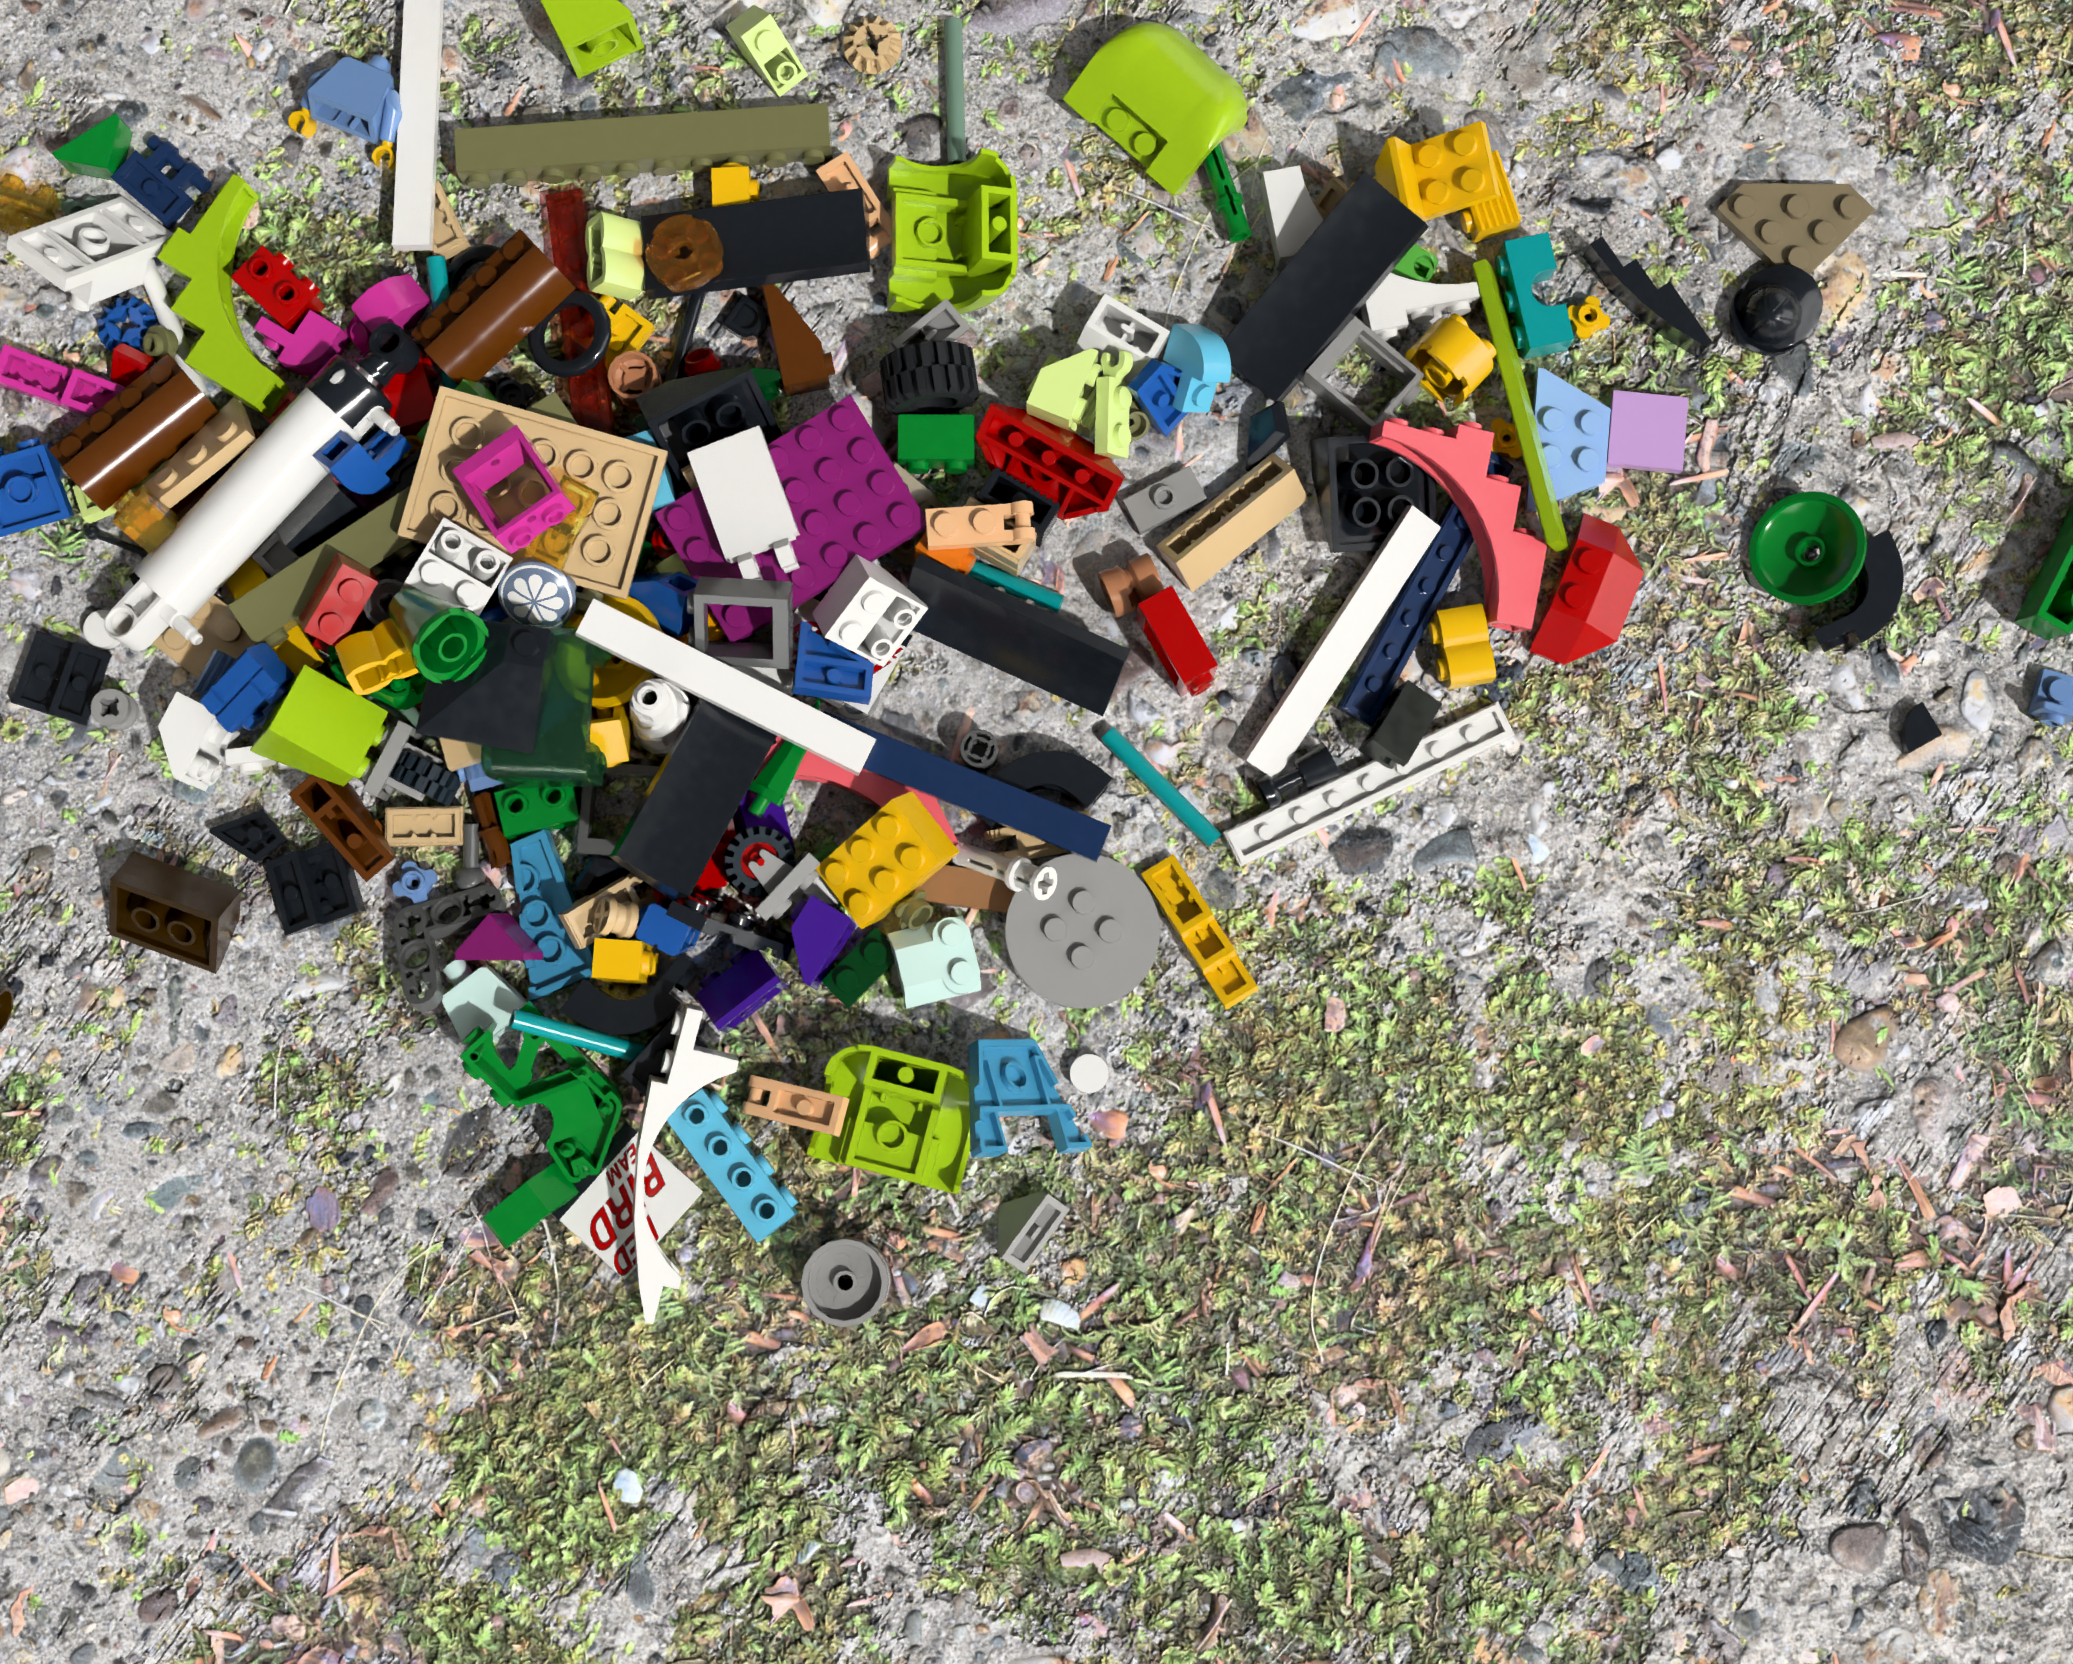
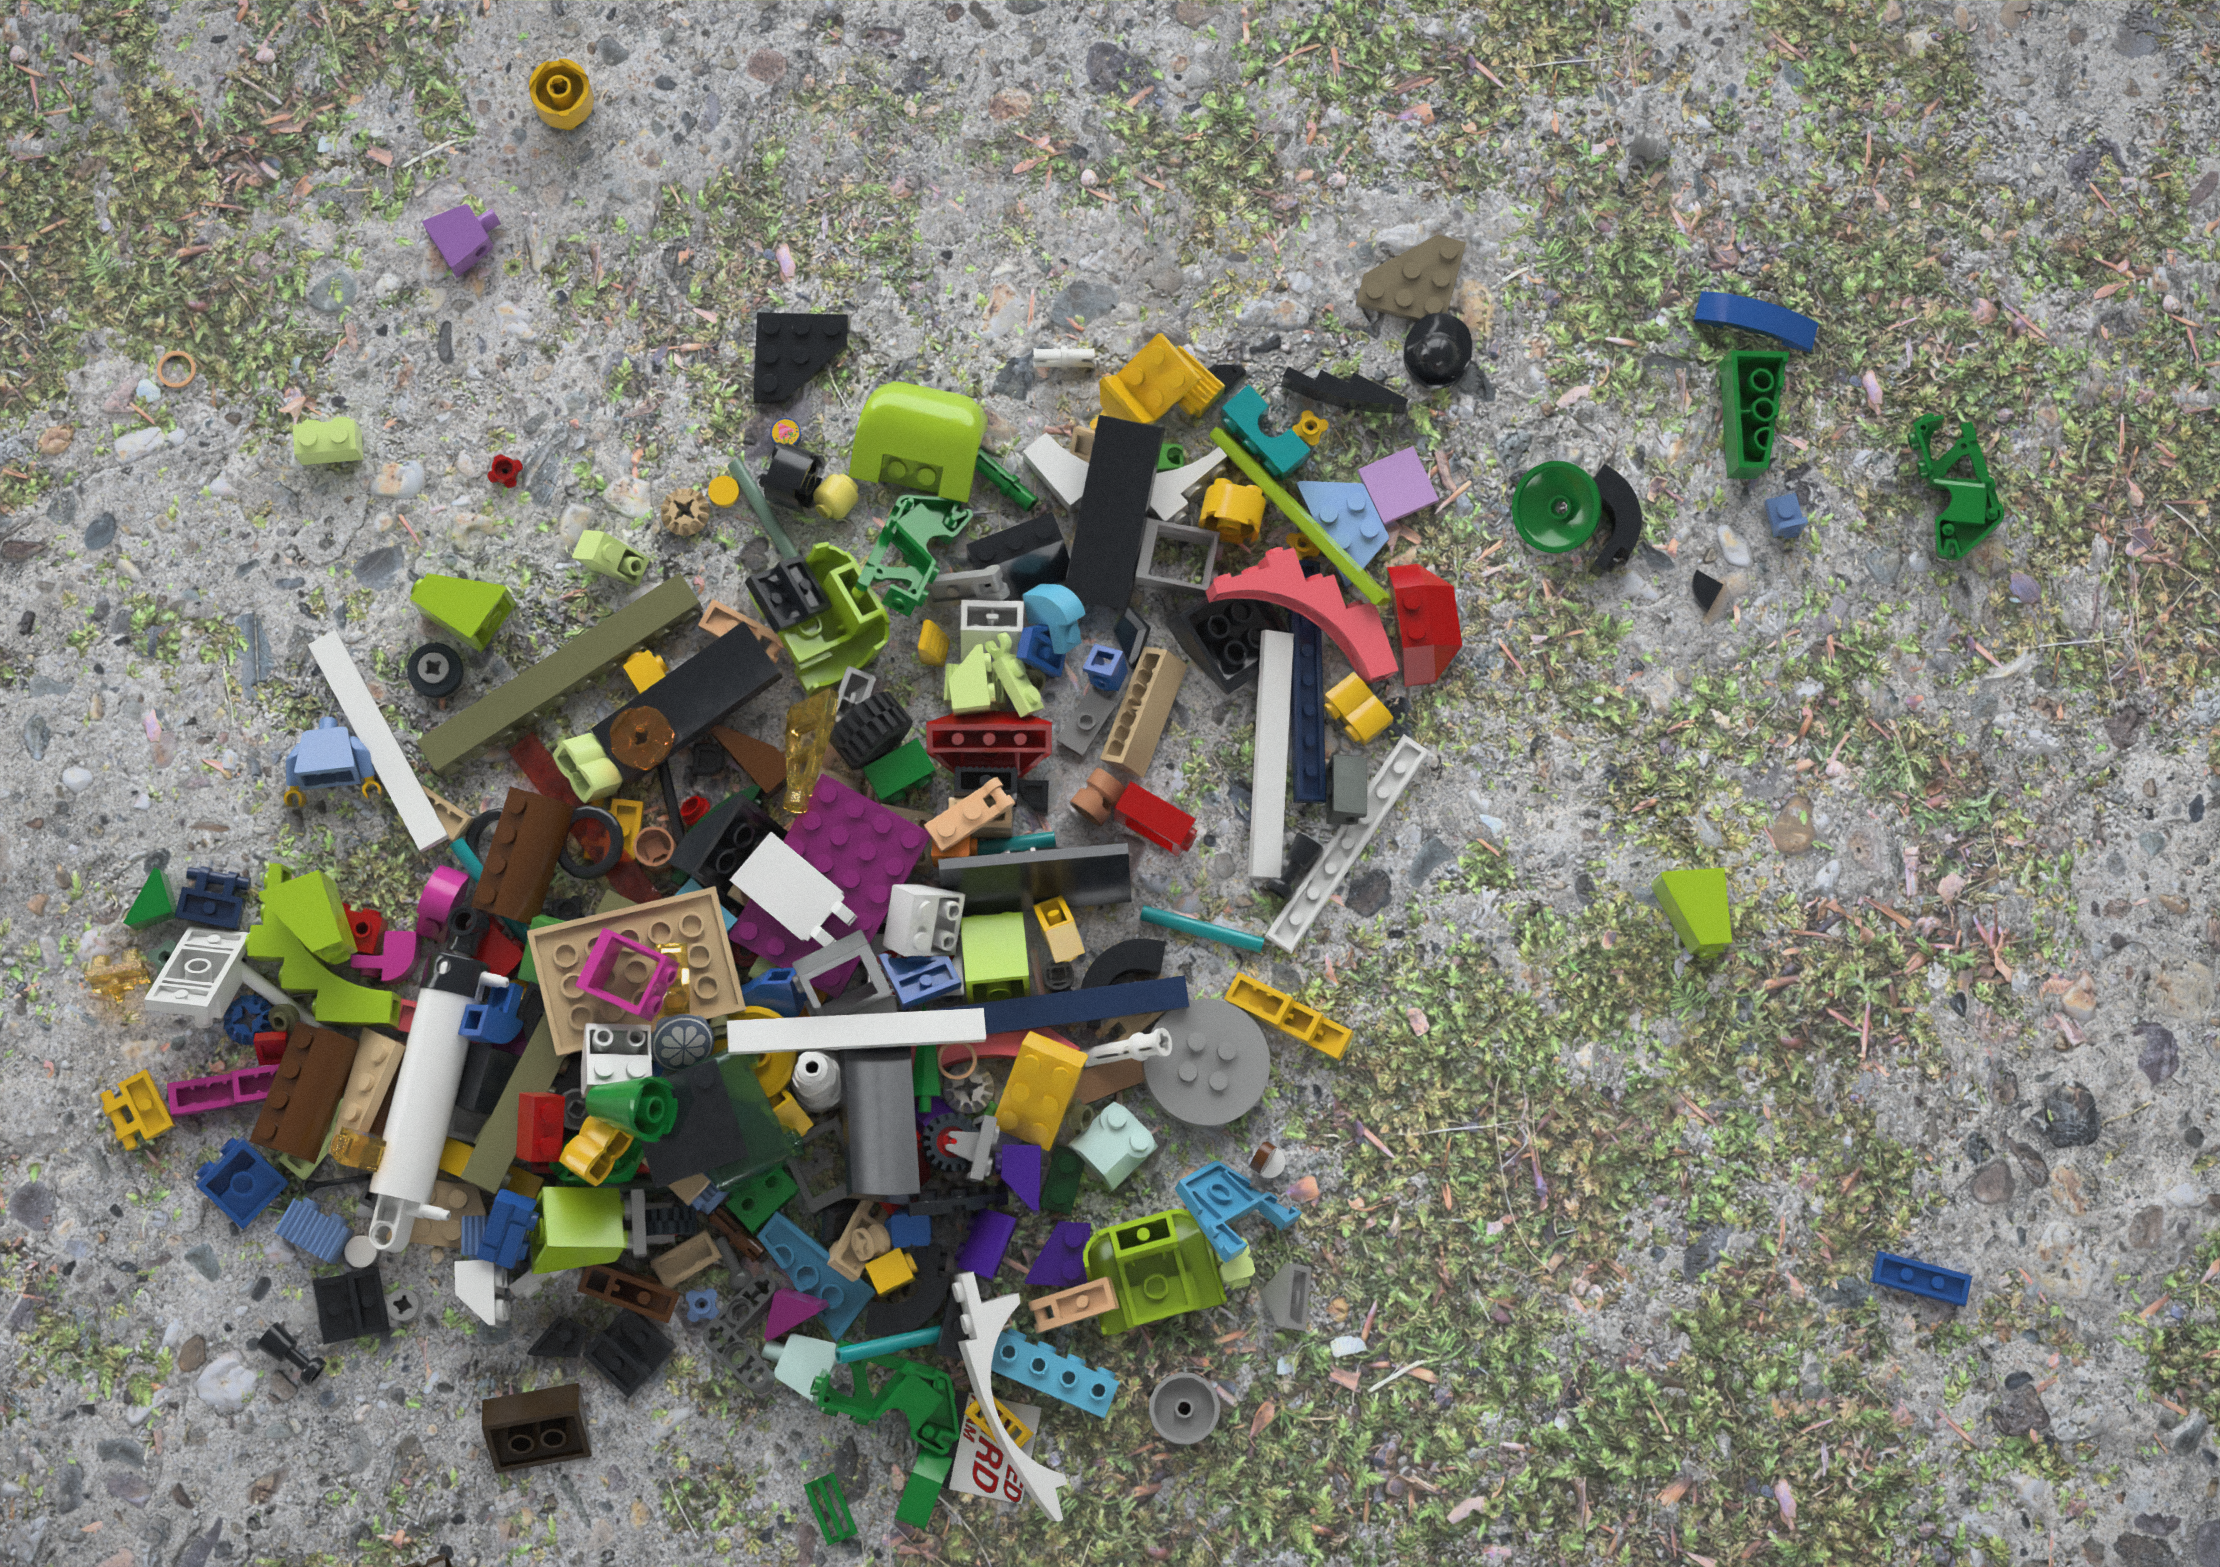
camera: 35 degrees left, 5 degrees down
none -> lime slope [258,869,358,964]
none -> medium blue brick [274,1197,354,1265]
none -> black wheel [407,642,464,698]
none -> yellow tile [708,476,740,508]
none -> black slope [745,555,832,634]
none -> black brick [759,442,825,513]
none -> tile [770,418,802,446]
none -> clear yellow plate [783,688,839,814]
none -> green tile [804,1472,859,1546]
none -> light yellow head [813,474,859,519]
none -> green piece [855,495,973,617]
none -> yellow slope [917,619,950,667]
none -> light grey plate [924,565,1010,608]
none -> light nougat piece [937,1043,977,1080]
none -> white gear [943,1063,994,1114]
none -> lime slope [960,912,1031,1005]
none -> yellow slope [964,1396,1034,1449]
none -> black slope [966,512,1070,601]
none -> black tile [1018,779,1049,813]
none -> dark purple wing [1025,1221,1091,1287]
none -> white pin [1033,346,1095,370]
none -> yellow brick [1033,895,1085,964]
none -> blue brick [1082,643,1128,691]
none -> black tile [1207,364,1247,395]
none -> yellowish green brick [1213,1237,1255,1290]
none -> reddish brown tile [1250,1141,1277,1174]
none -> lime slope [1651,868,1732,959]
none -> blue tile [1870,1251,1972,1307]

